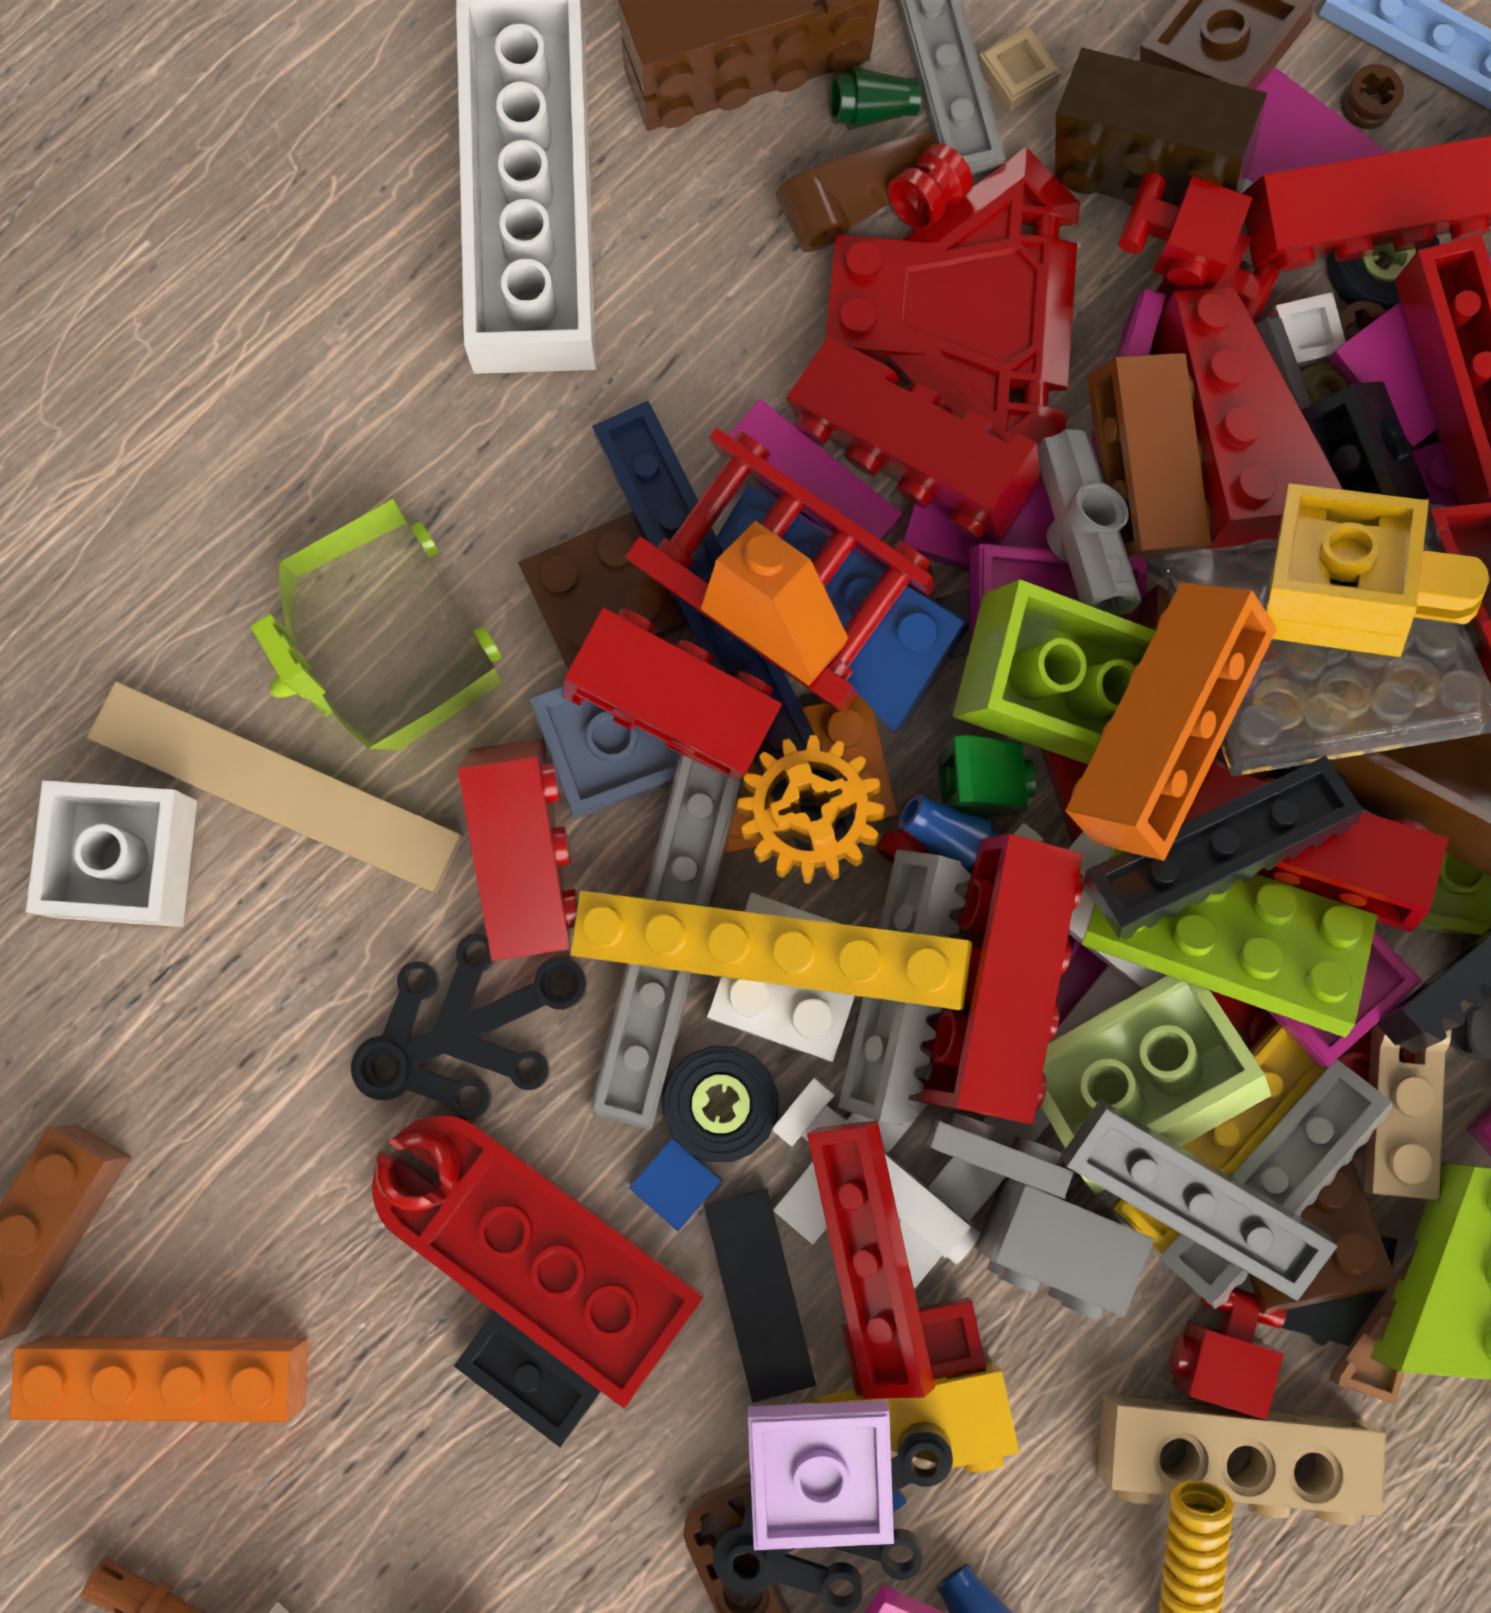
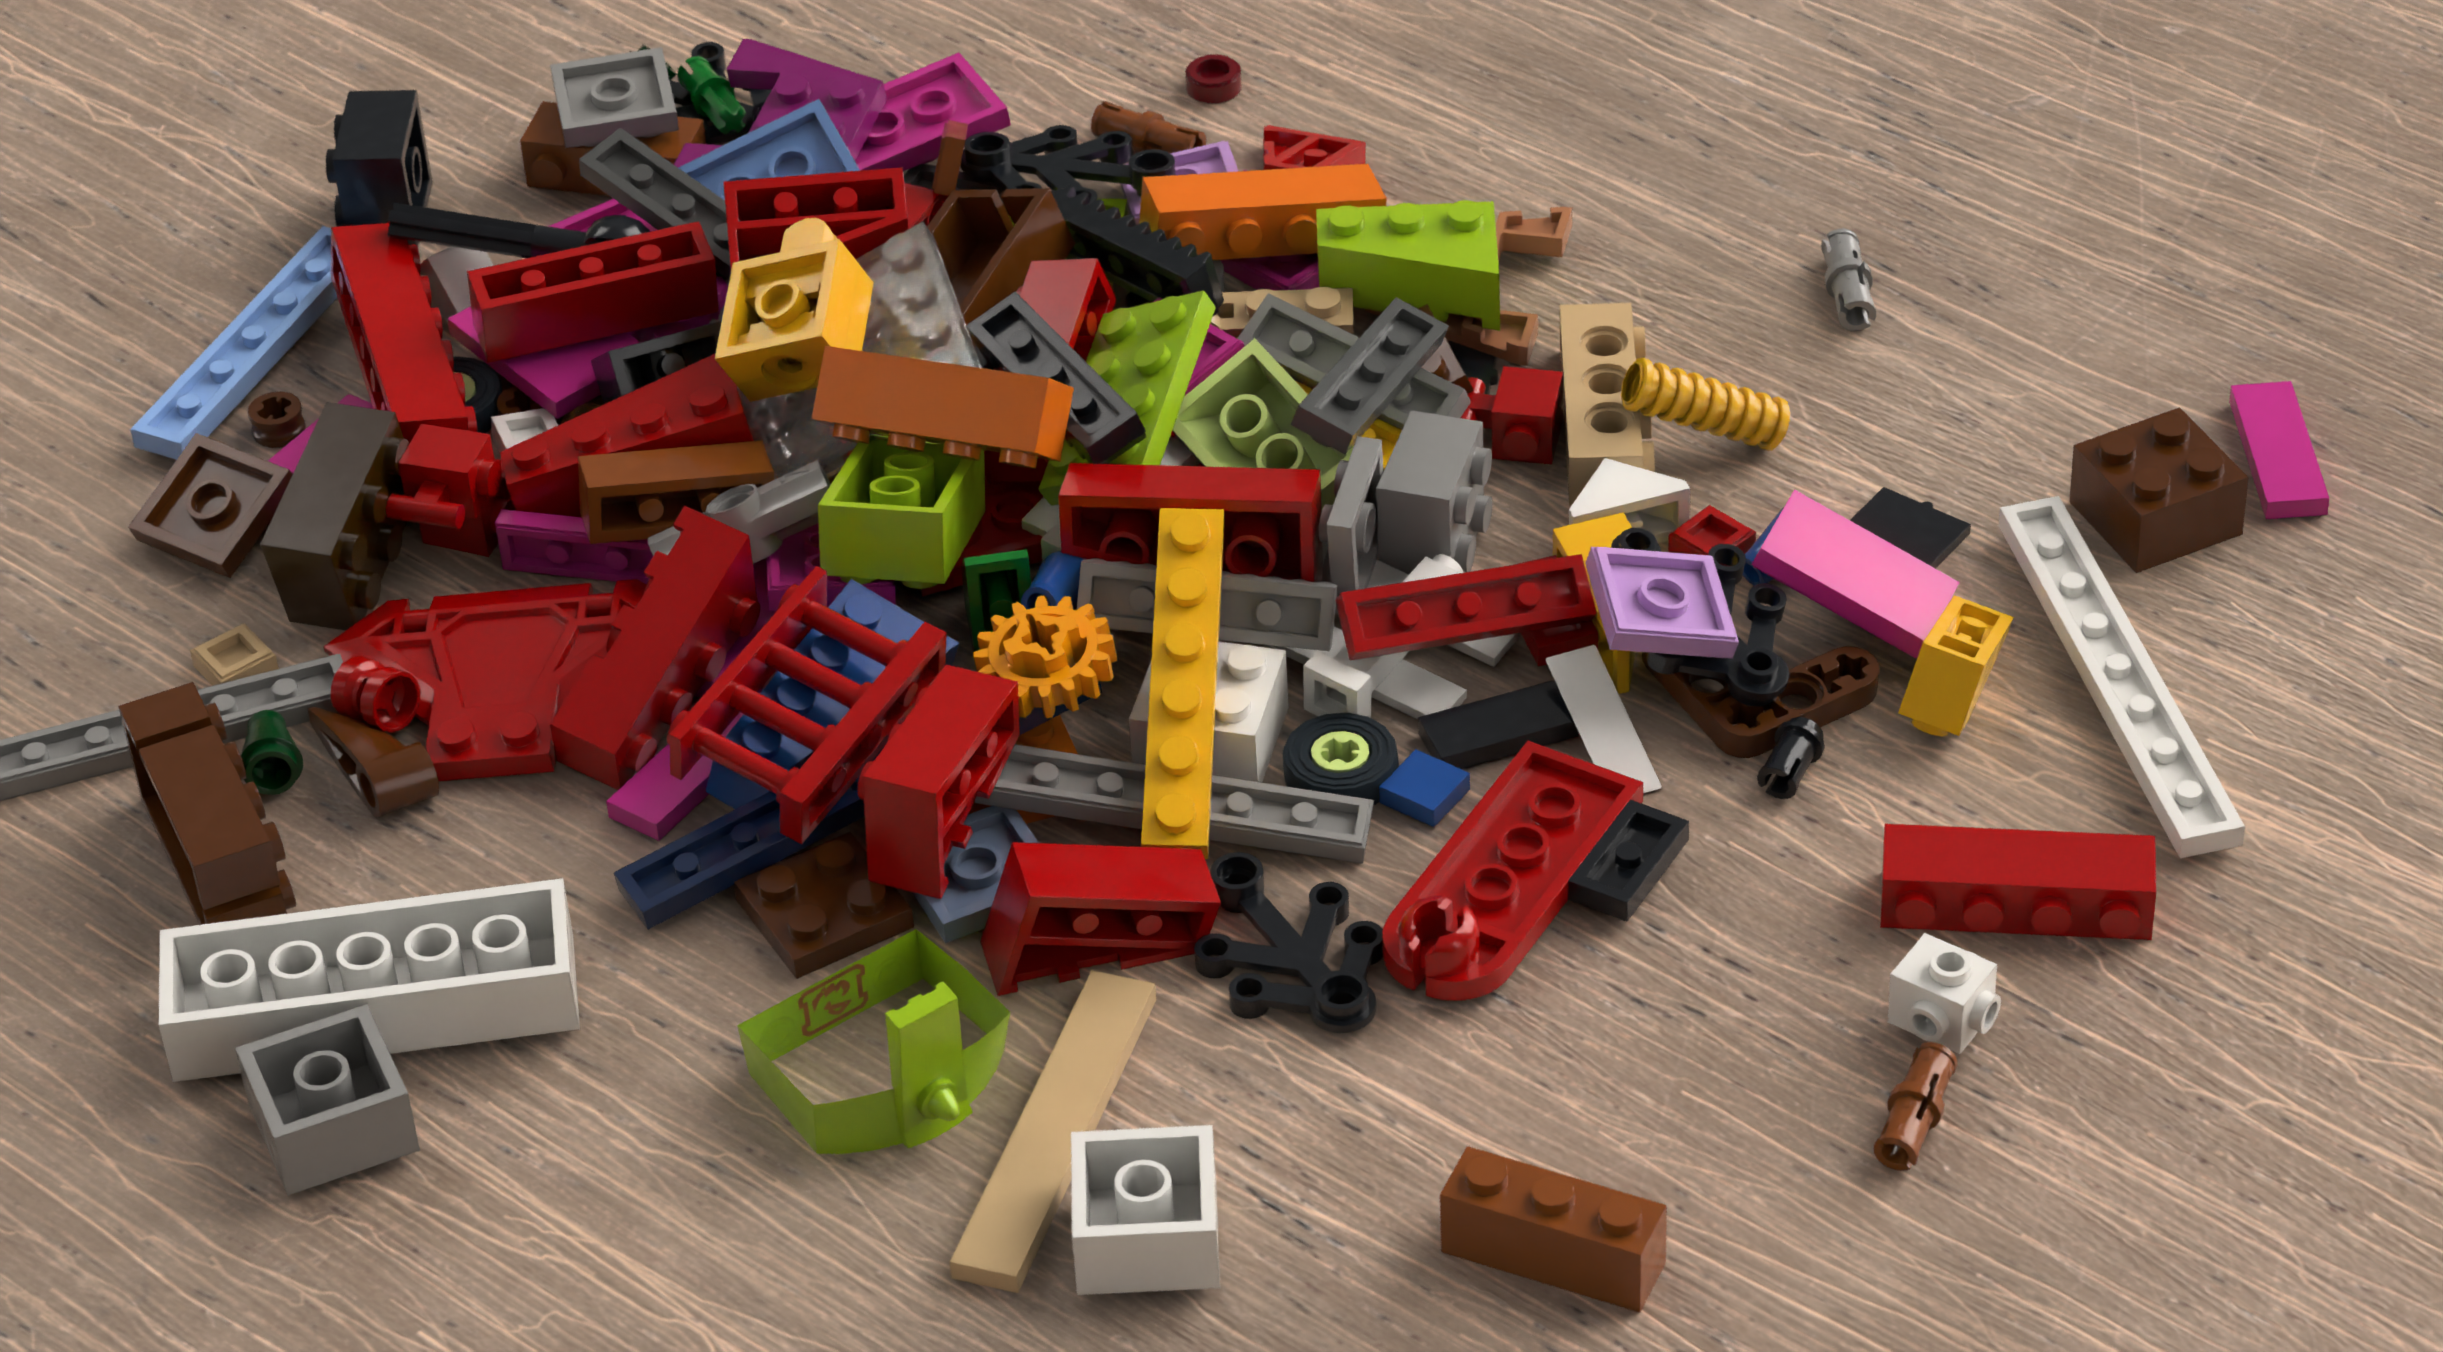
camera: 85 degrees left, 40 degrees down
orange brick [9,1336,308,1422] -> none
orange slope [701,521,848,686] -> none
none -> light grey brick [235,1004,420,1195]
none -> white sticker [1545,645,1662,794]
none -> white slope [1569,458,1690,543]
none -> red tile [1668,505,1756,567]
none -> black pin [1757,717,1825,799]

